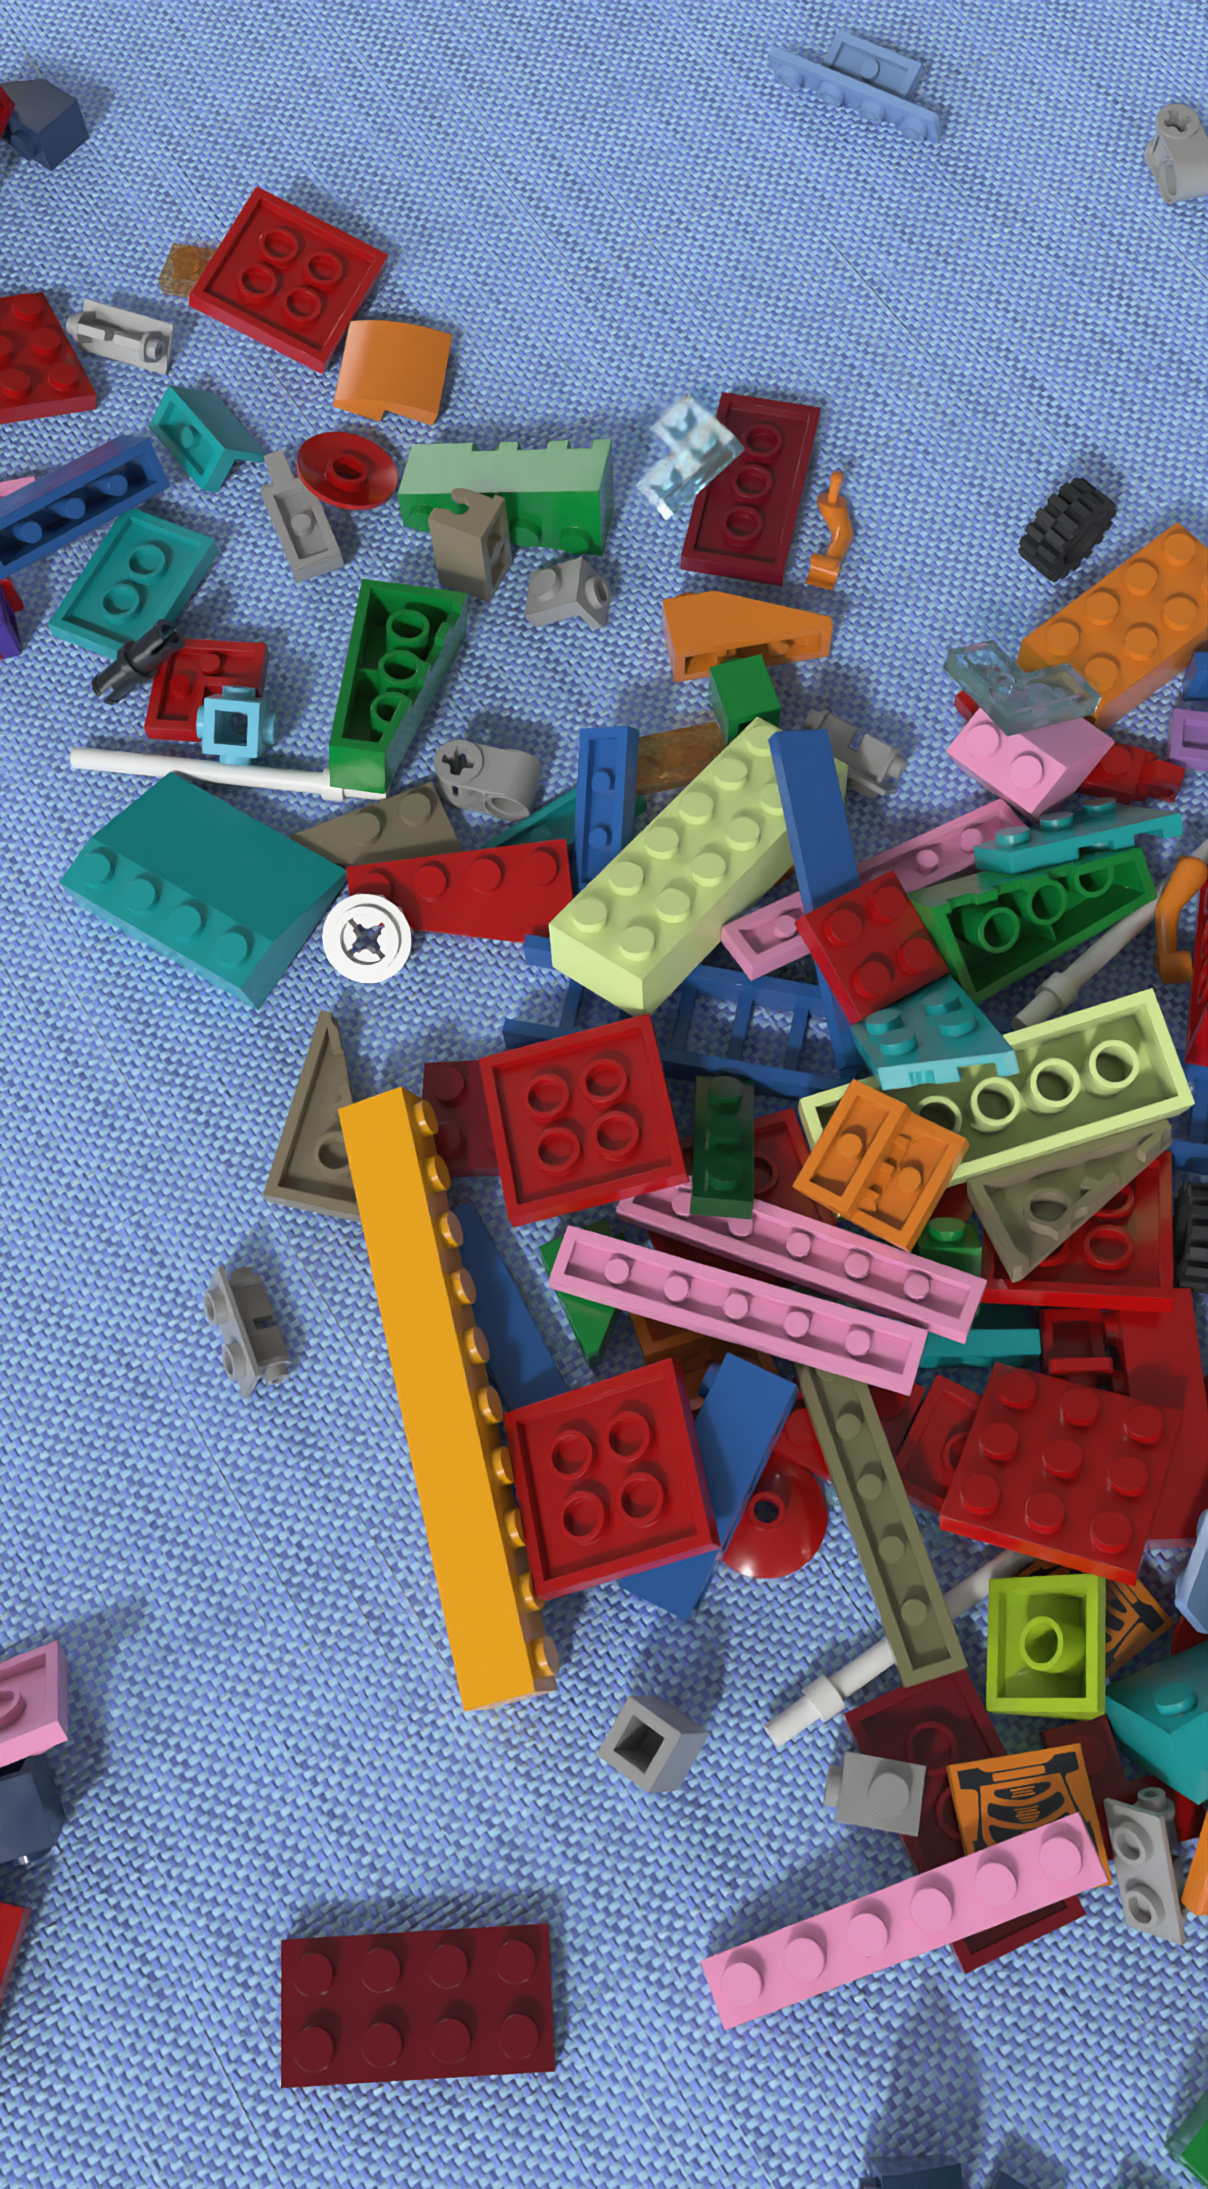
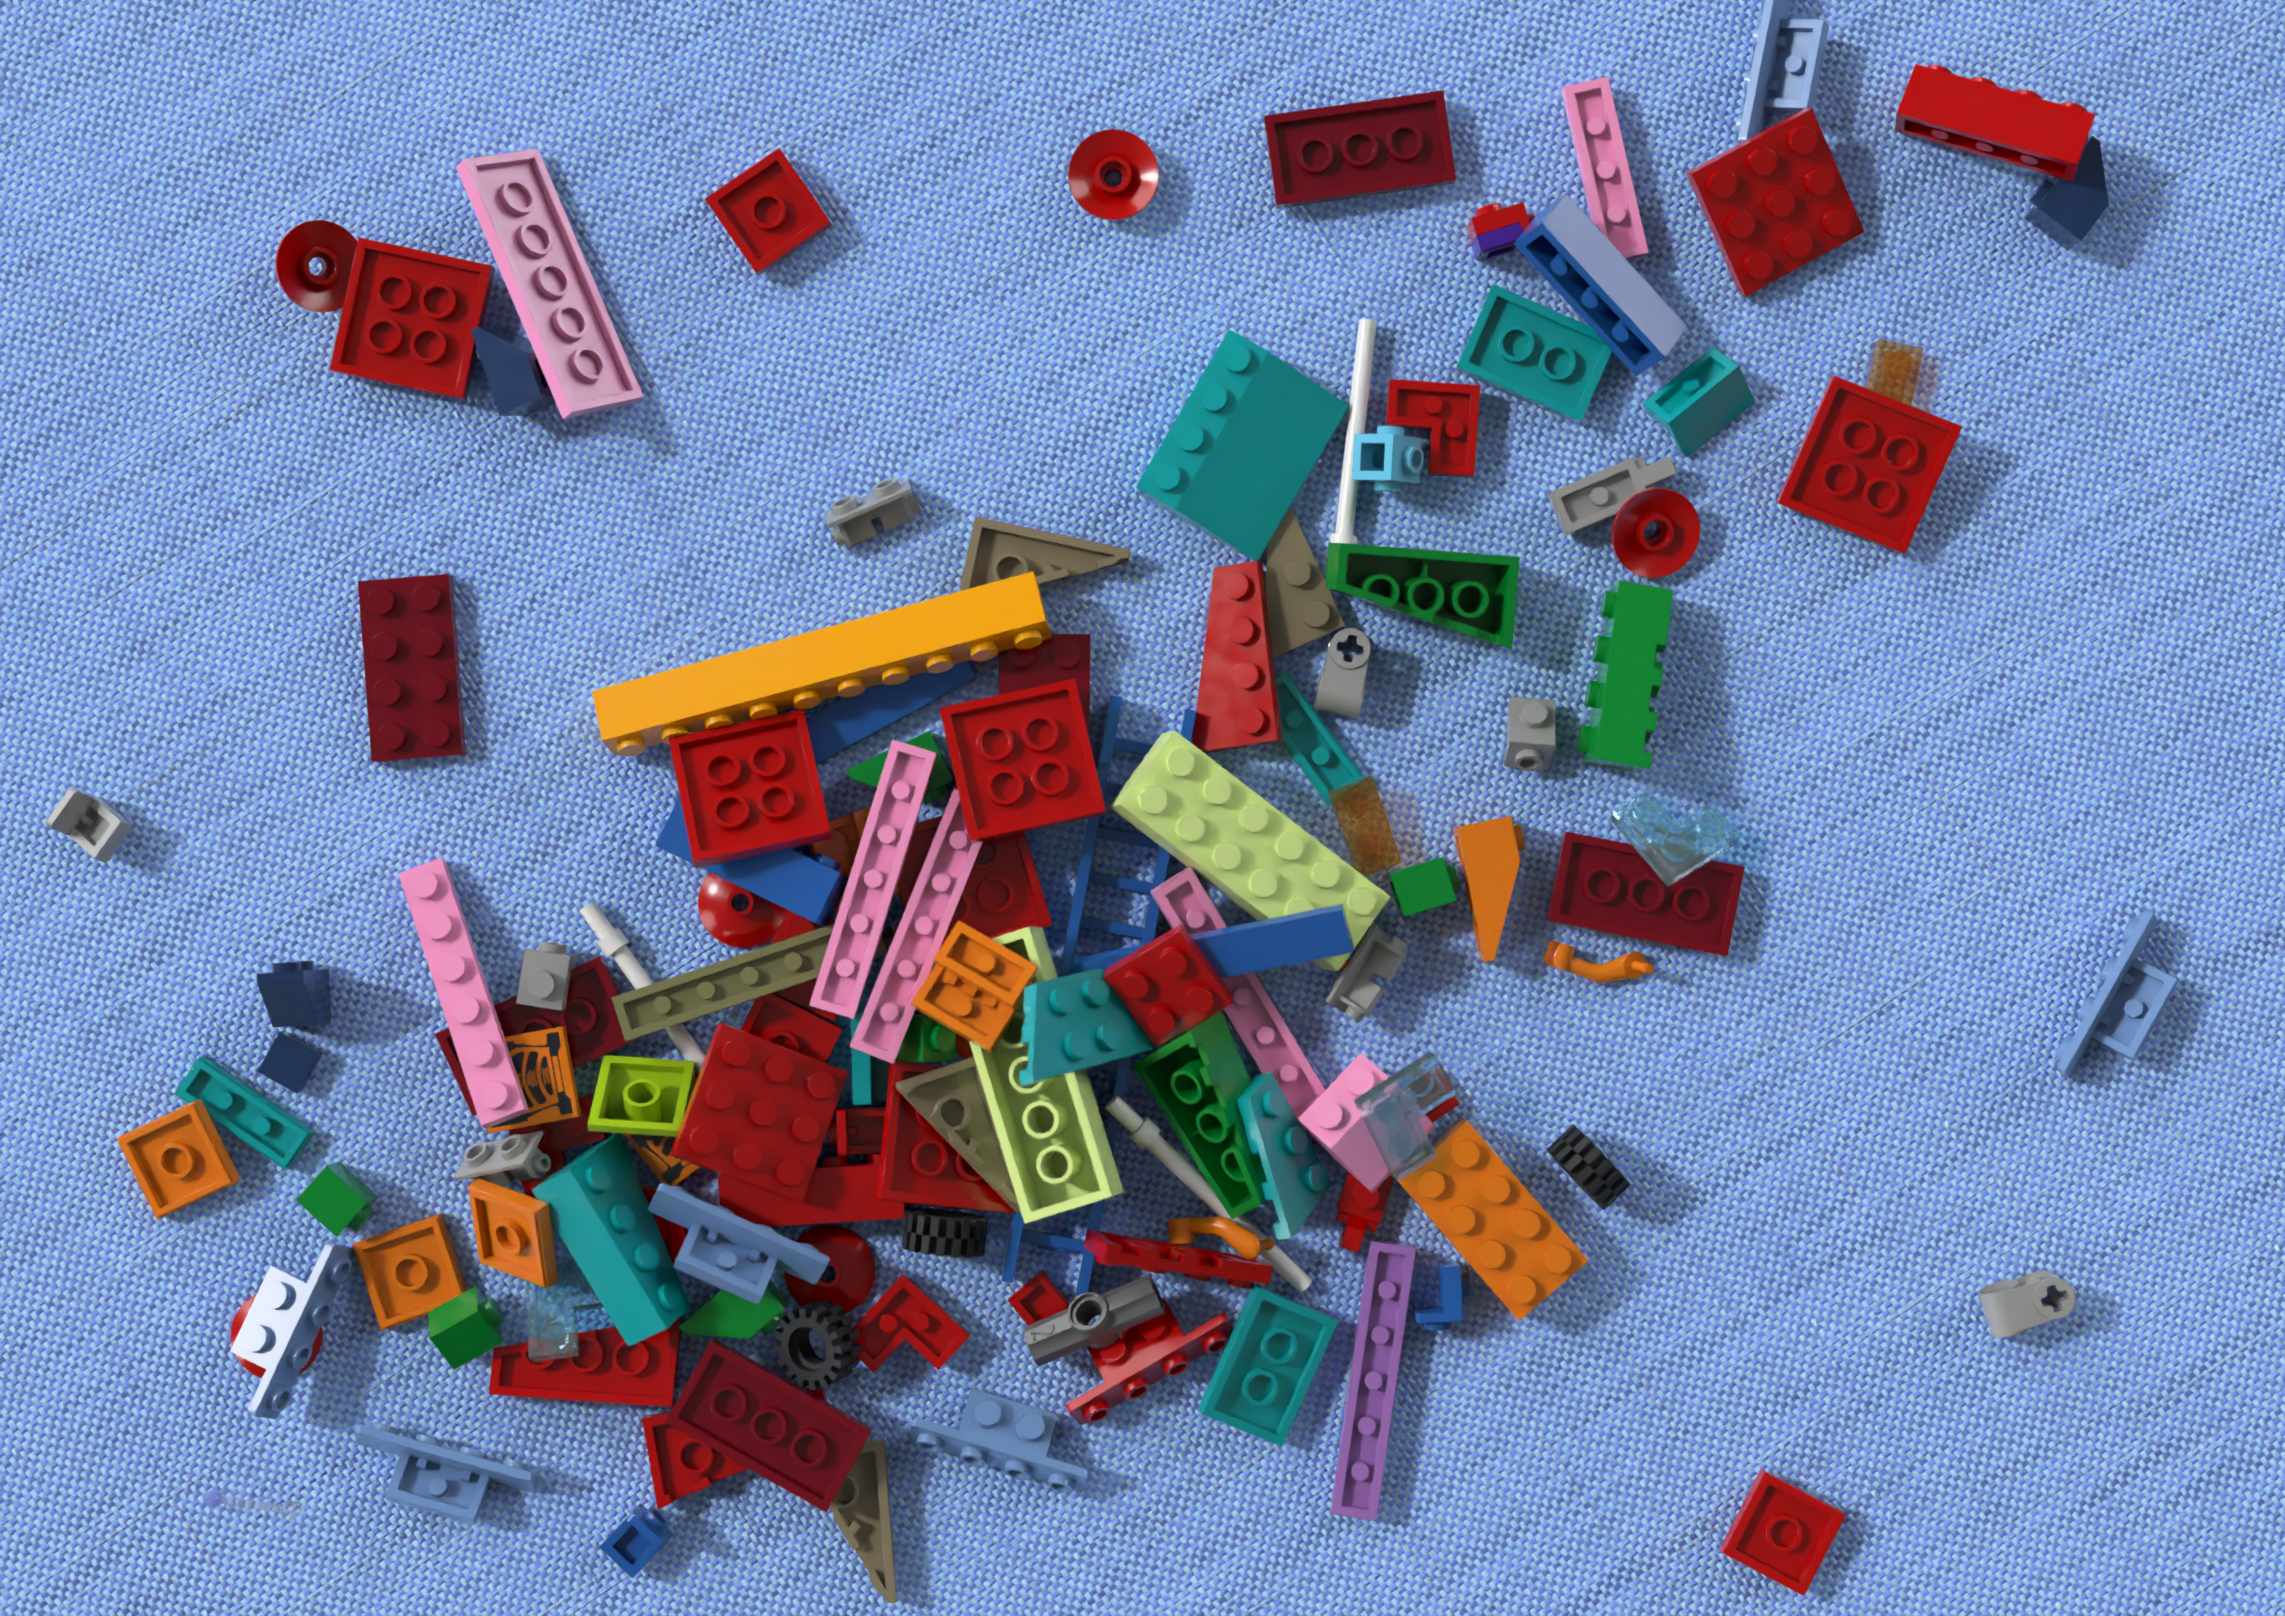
camera: 85 degrees right, 20 degrees up
light grey hinge [66,298,175,375] -> none
black pin [91,619,185,705] -> none
white gear [322,893,413,983] -> none
orange slope [332,320,452,426] -> none
dark tan hinge [428,488,513,603] -> none
blue plate [572,726,639,896] -> none
light grey brick [597,1696,710,1793] -> none
dark green plate [689,1075,754,1219] -> none

